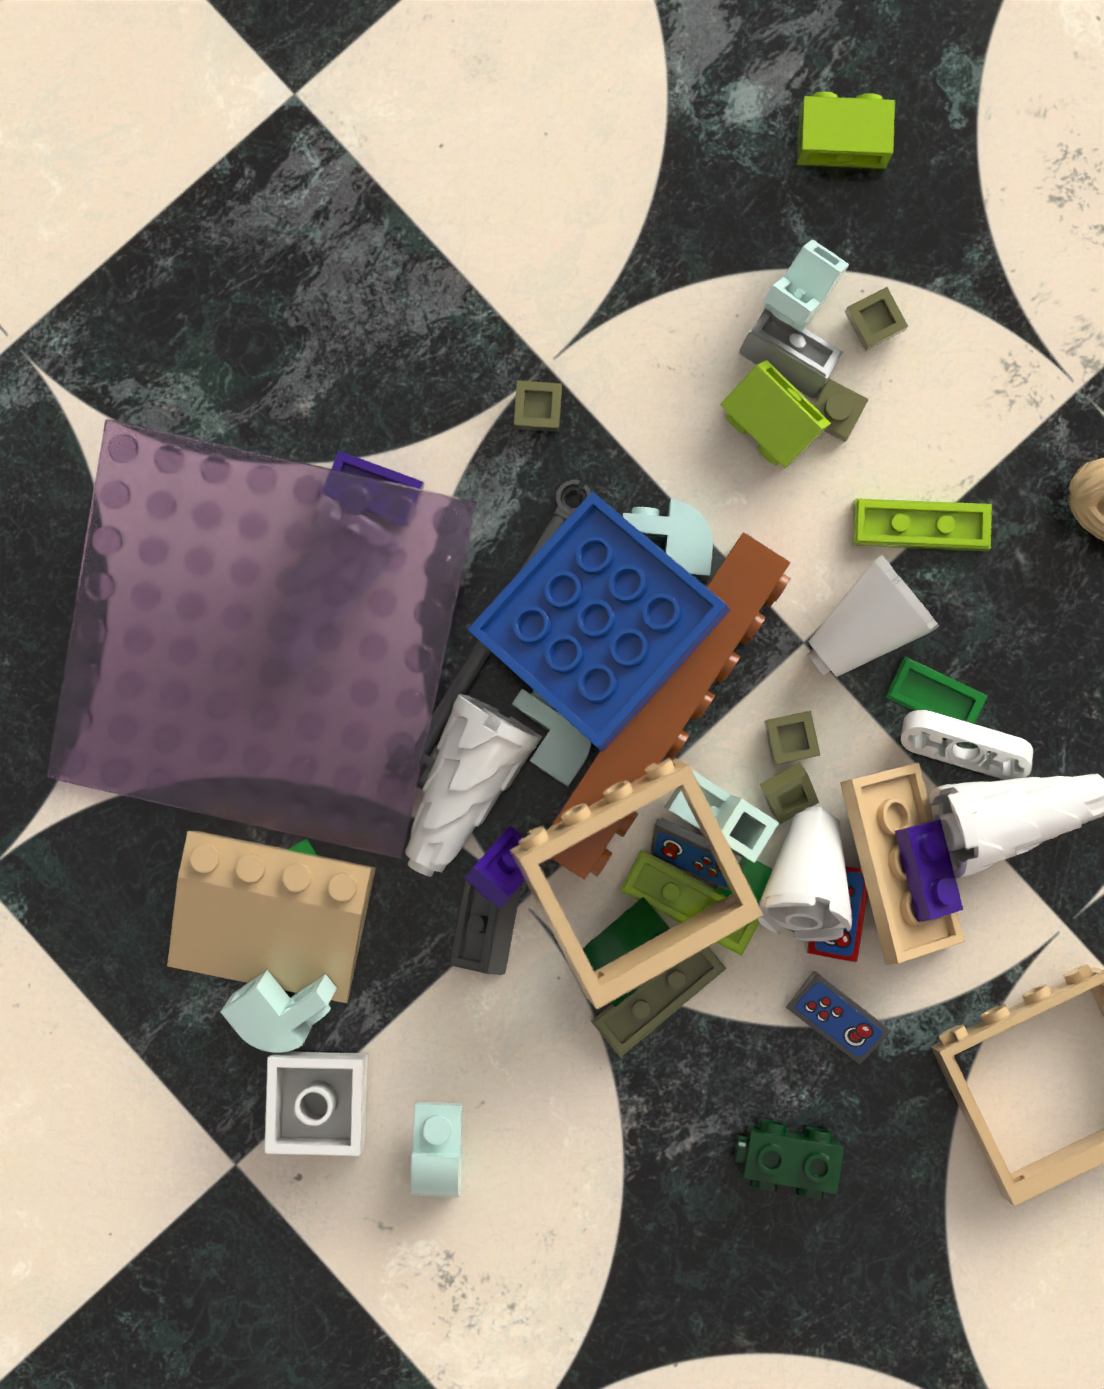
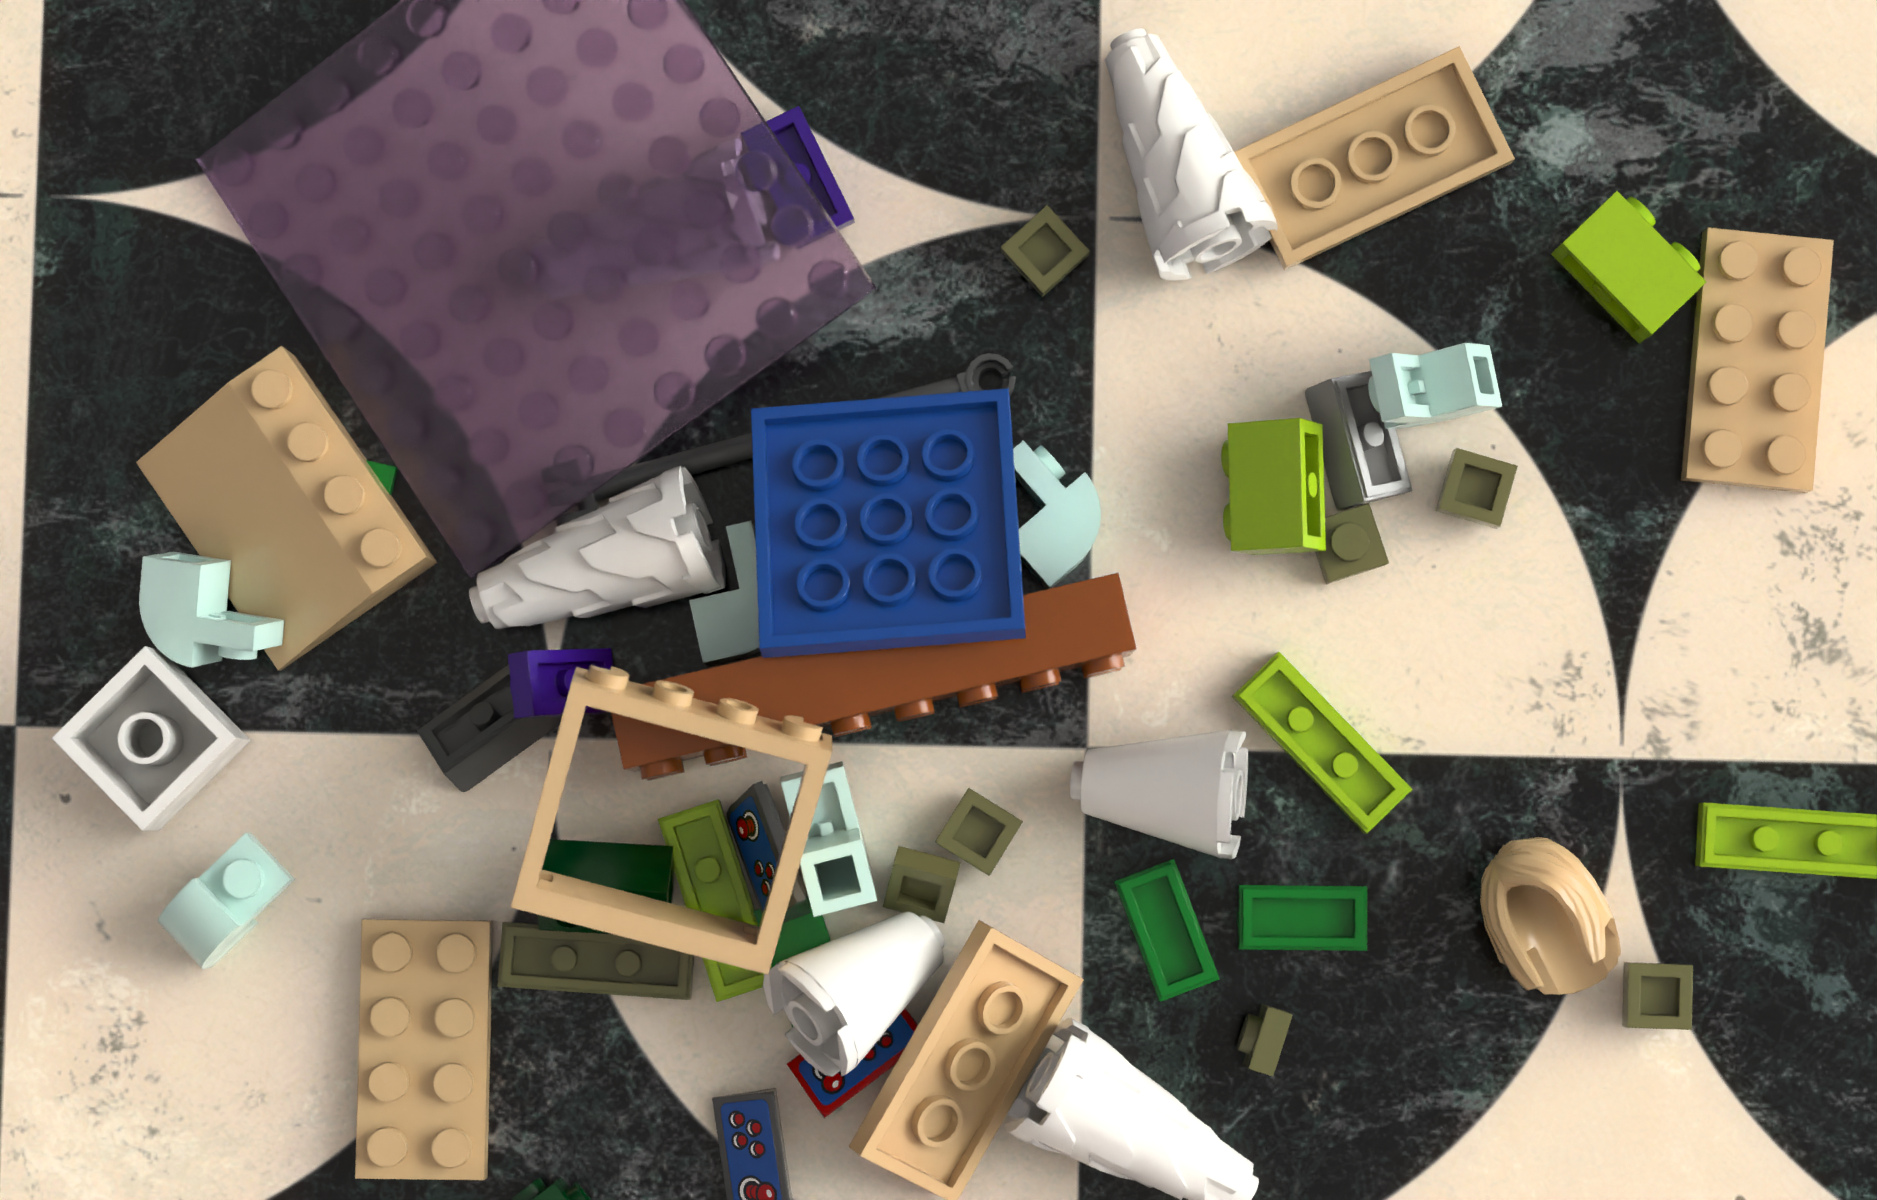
camera: 40 degrees right, 0 degrees up
dark purple plate [895,819,964,922] -> none
white beam [901,710,1033,780] -> none
none -> tan plate [355,919,493,1180]
none -> white cone [1105,29,1278,281]
none -> tan plate [1234,46,1515,270]
none -> green tile [1237,885,1367,951]
none -> olive plate [1237,1004,1293,1077]
none -> tan plate [1681,228,1834,493]

